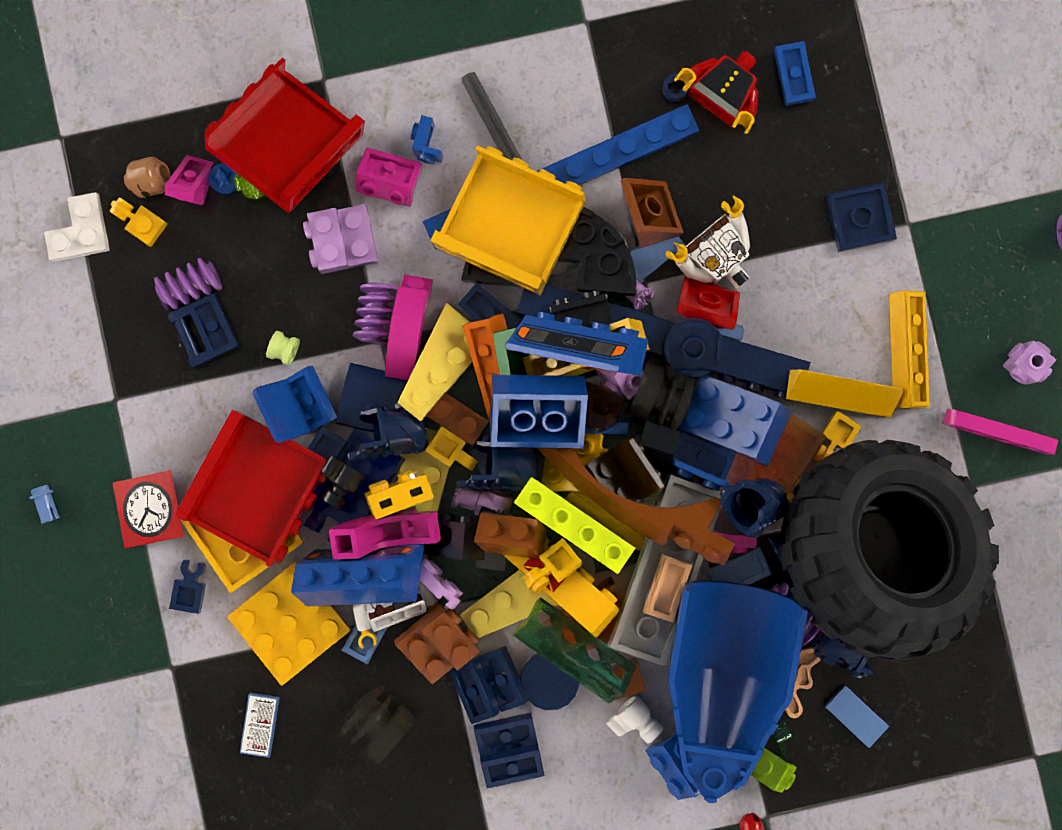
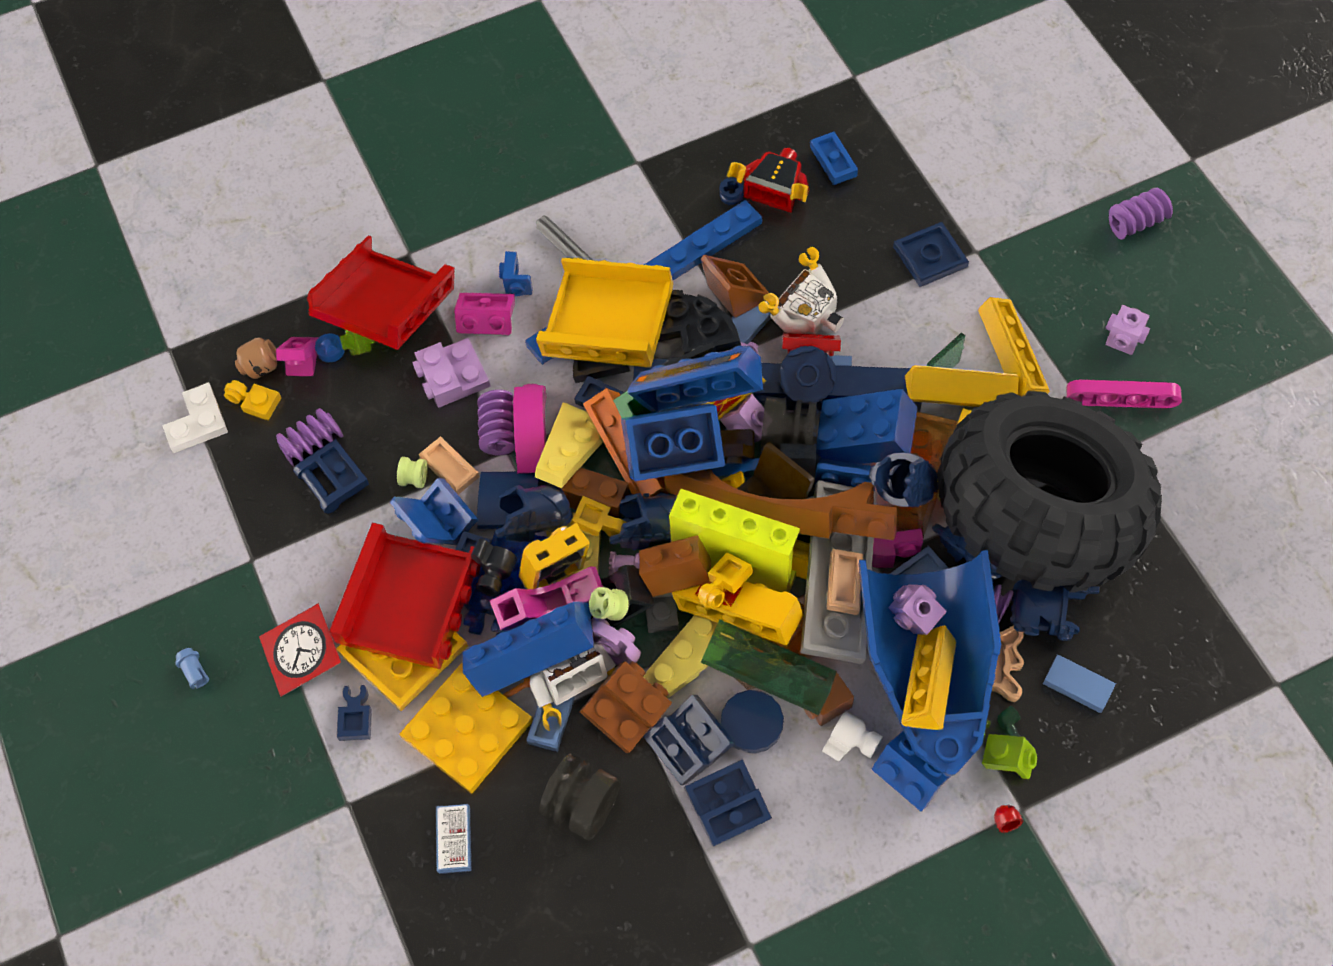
camera: 10 degrees left, 25 degrees down
none -> light nougat tile [419,436,480,495]
none -> yellowish green wheel [589,587,629,621]
none -> lavender brick [888,585,947,635]
none -> yellow slope [901,625,956,730]
none -> clear green piece [927,333,965,368]

